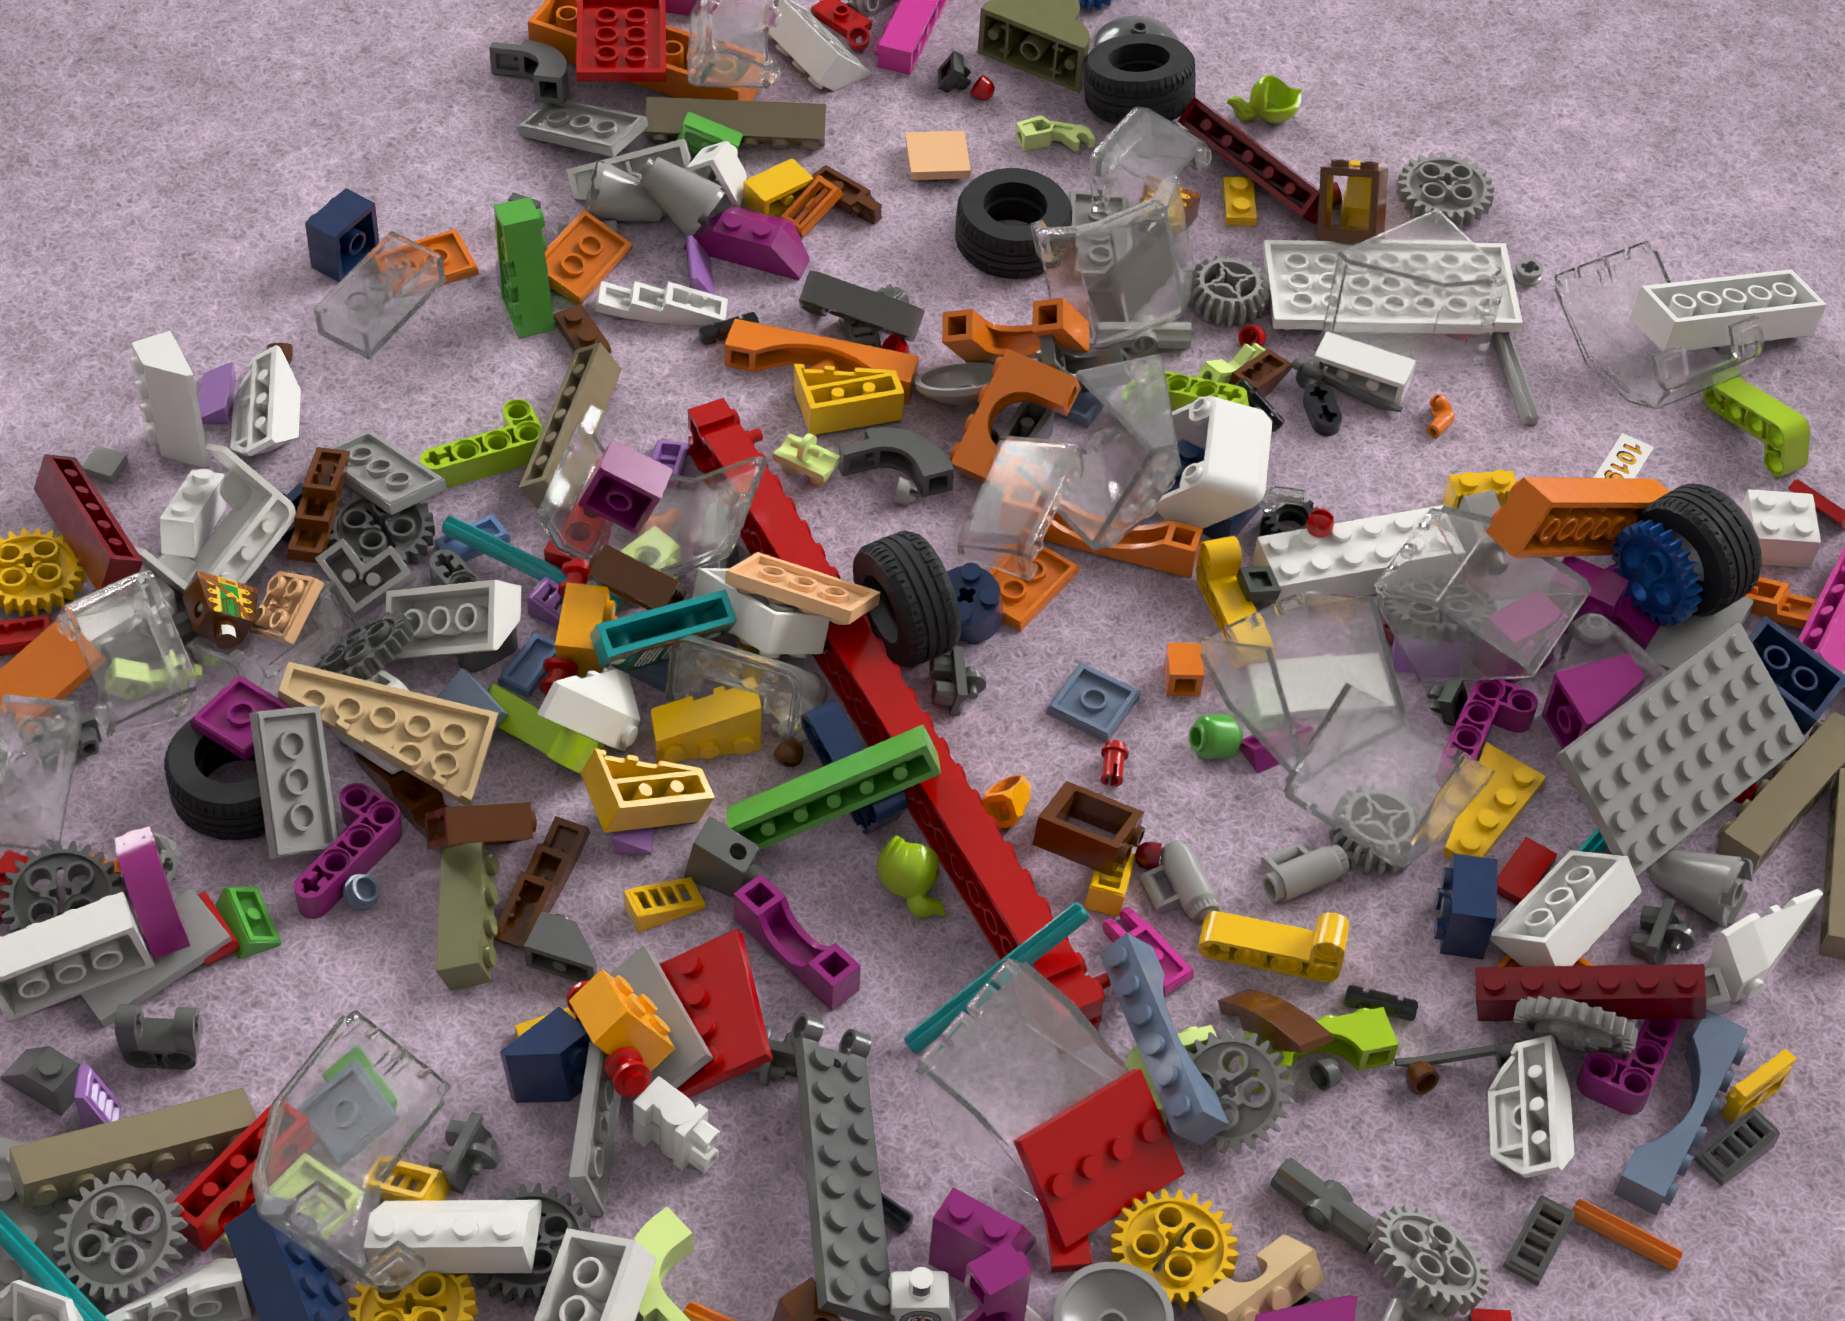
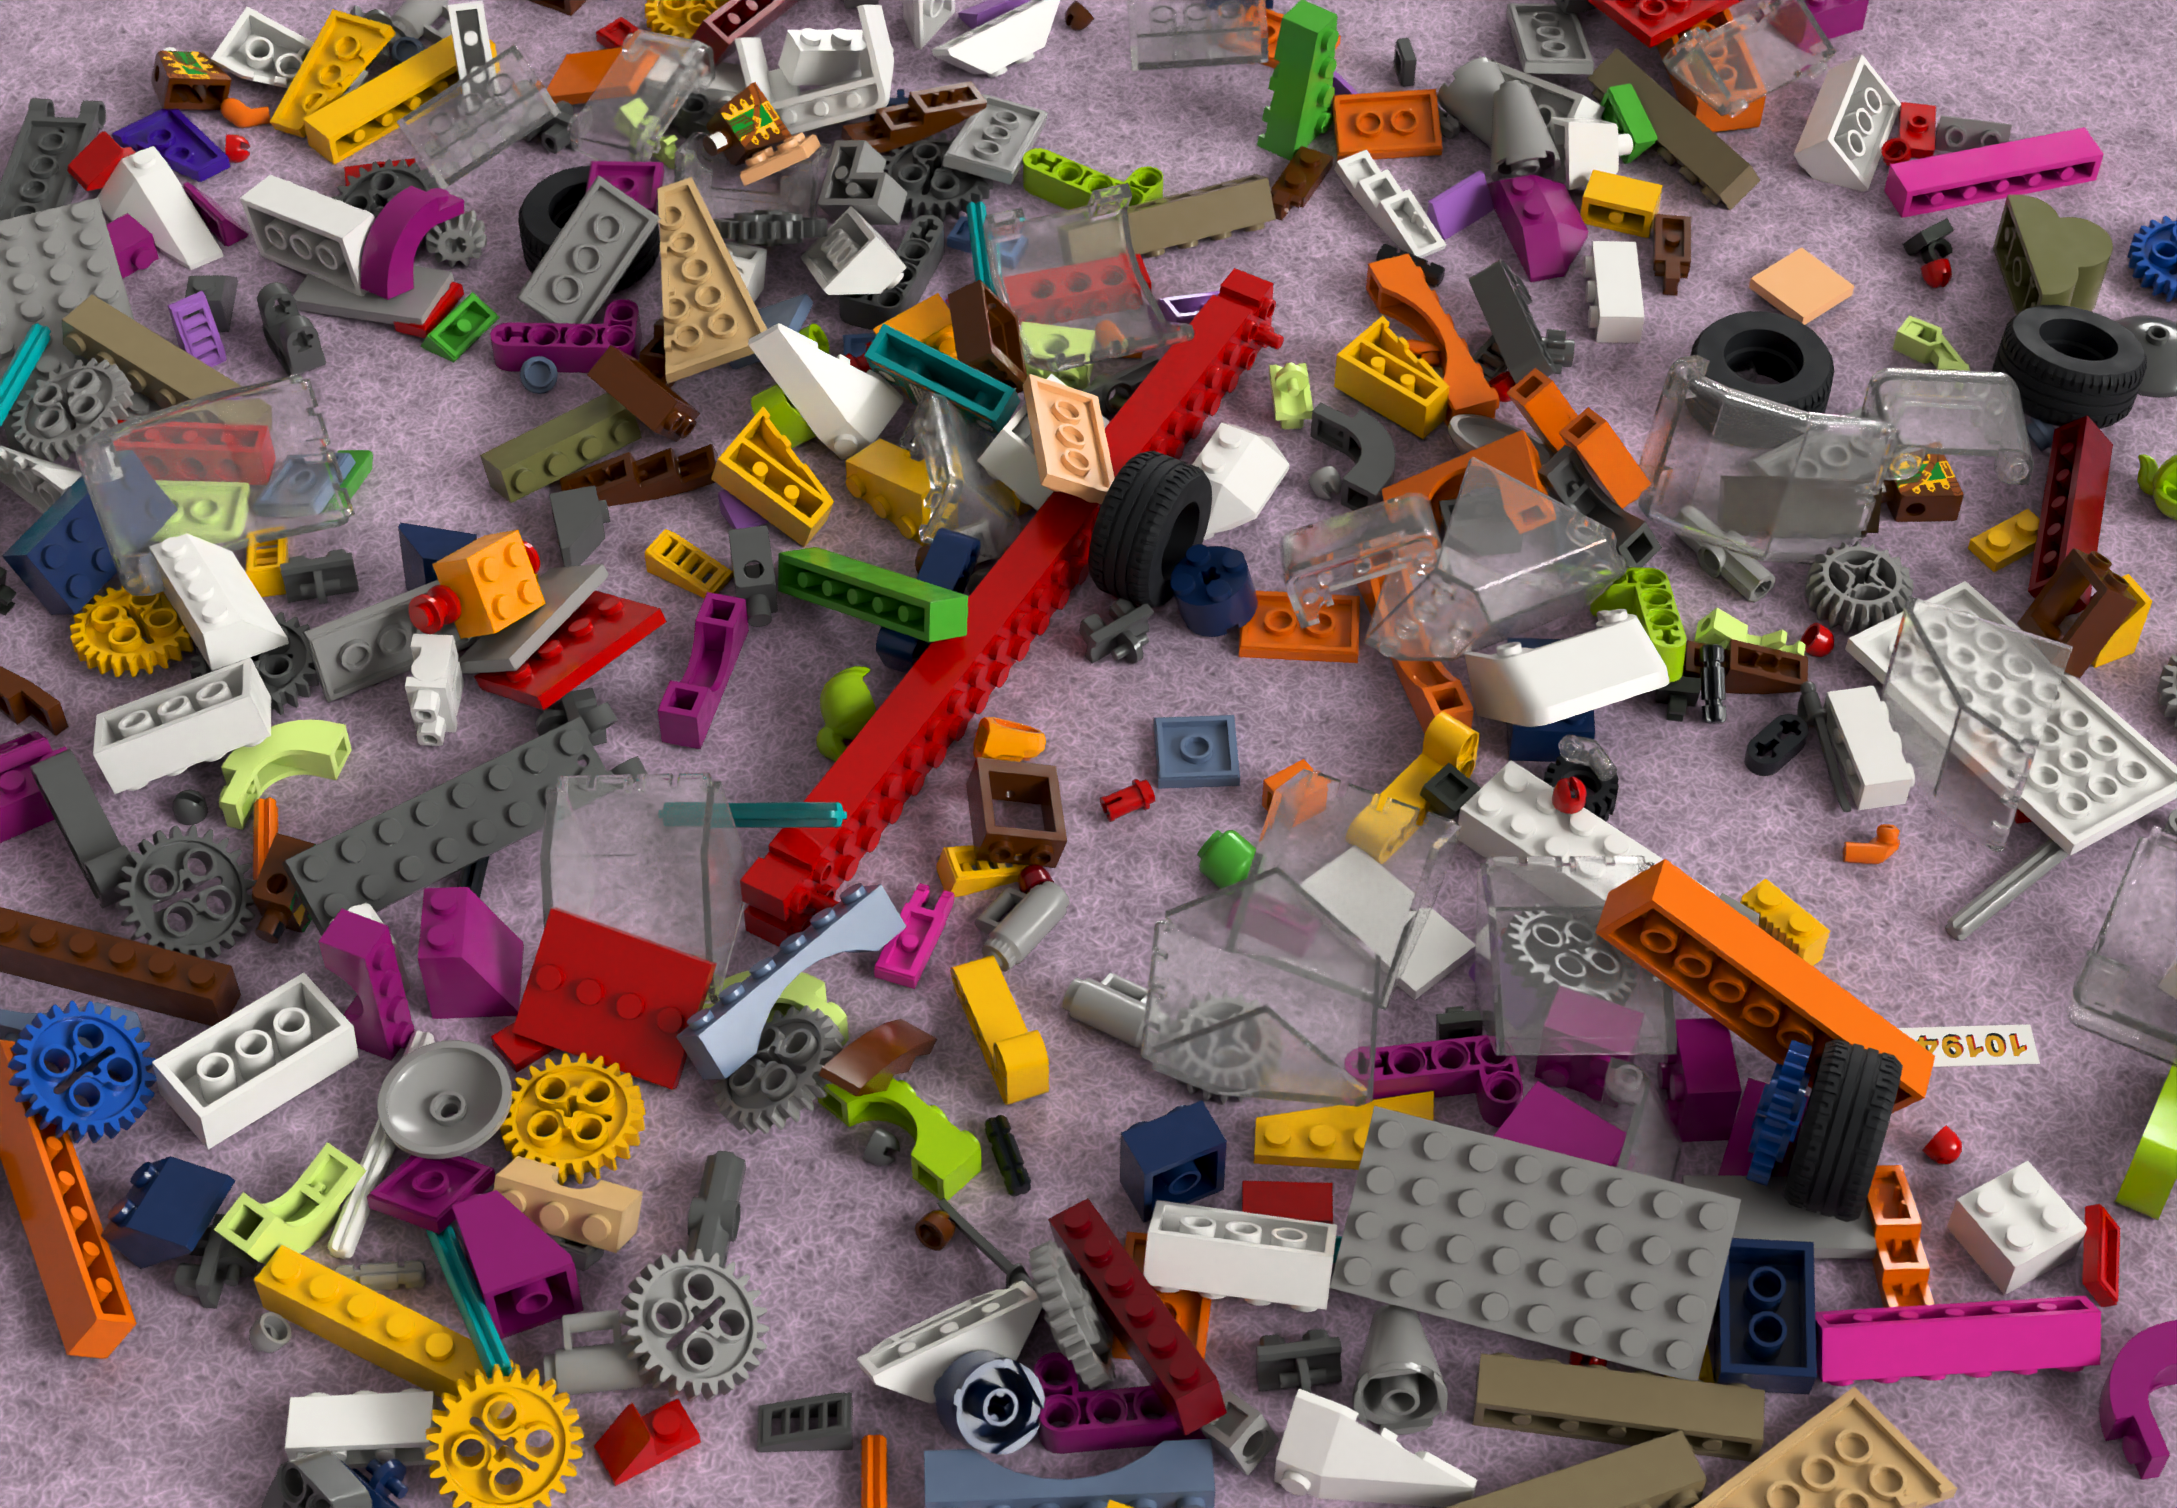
camera: 60 degrees right, 0 degrees up
magenta brick [577,439,673,535] -> none
orange tile [779,175,843,238] -> none
none -> dark blue brick [933,1350,1045,1455]
none -> white wedge [1192,423,1289,540]
none -> white brick [1583,241,1645,343]

